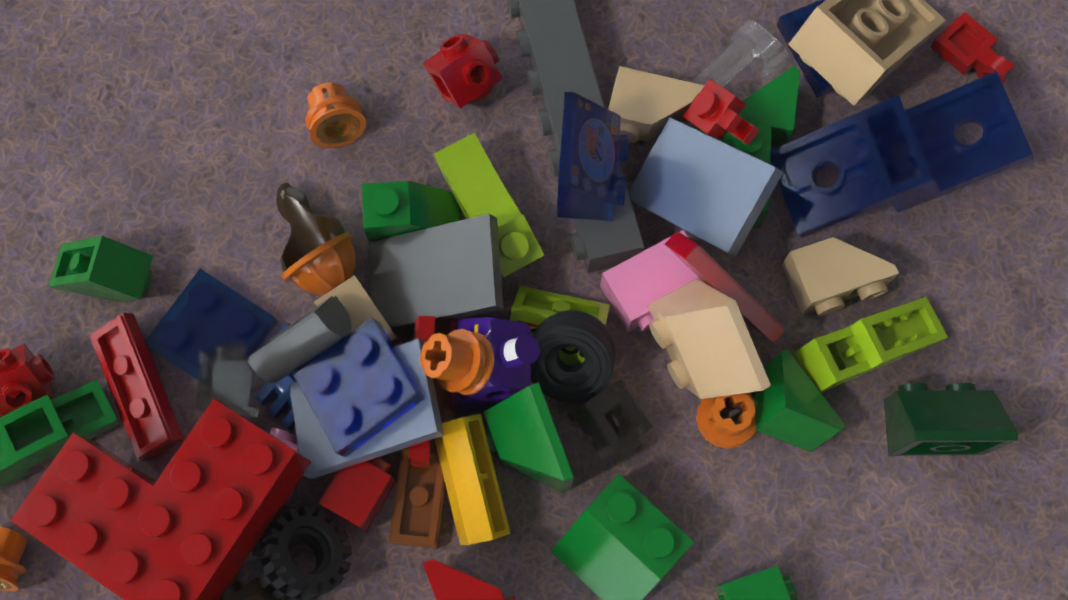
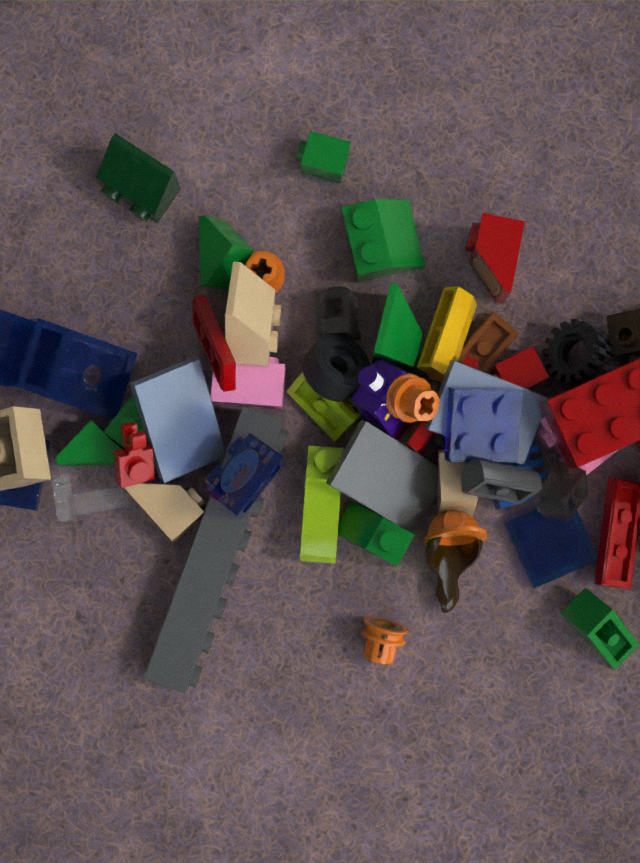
camera: 145 degrees left, 10 degrees up
red brick [422,34,503,109] -> none
tan slope [781,237,899,316] -> none
lime slope [794,297,948,393] -> none

